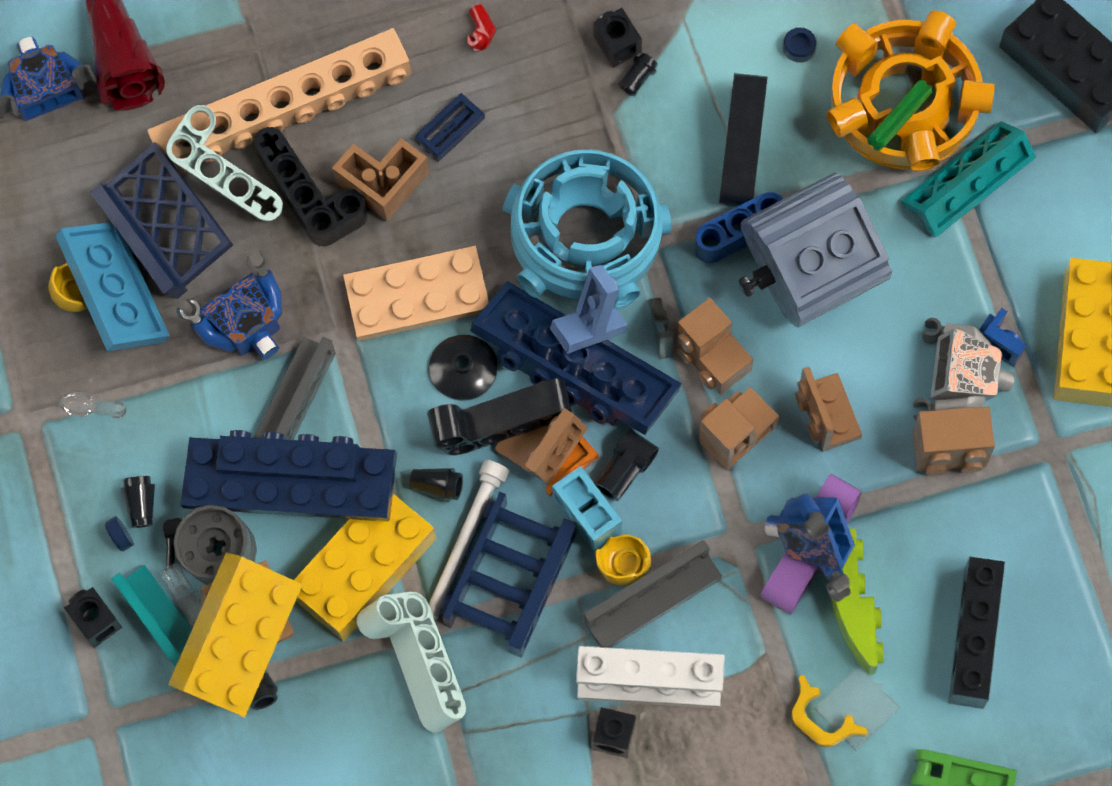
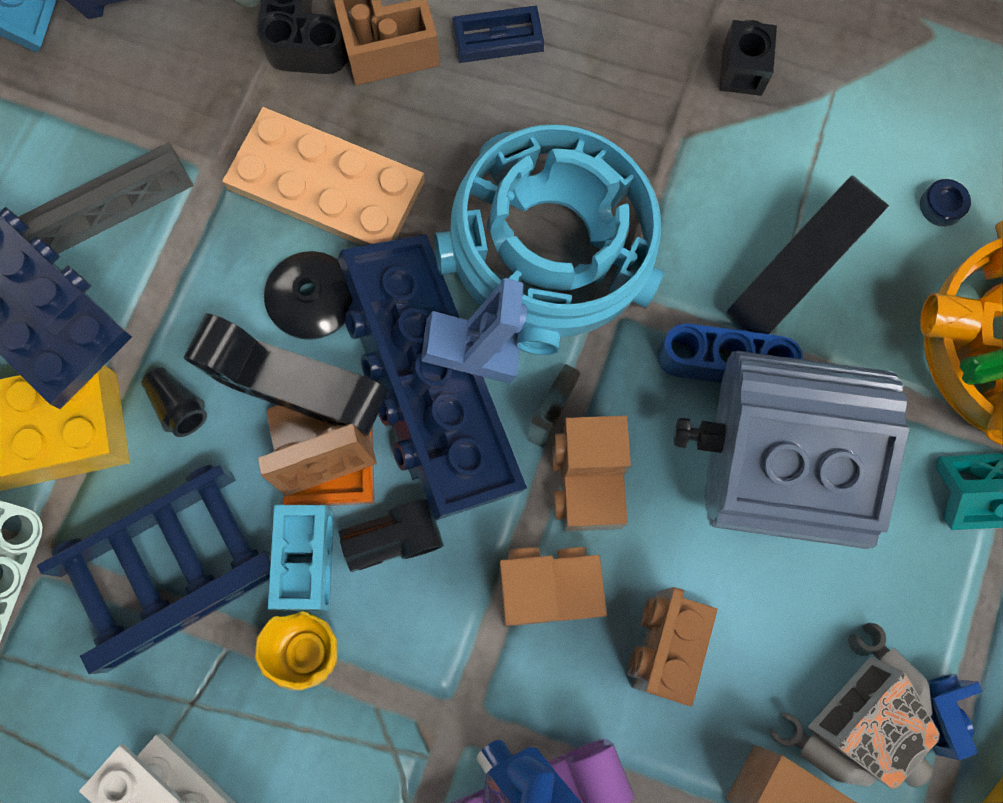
camera: 30 degrees right, 5 degrees up
torso [176,250,282,360] -> none
white piece [429,460,510,619] -> none
dark grey fence [584,540,722,648] -> none
black pin [618,53,658,97] -> none

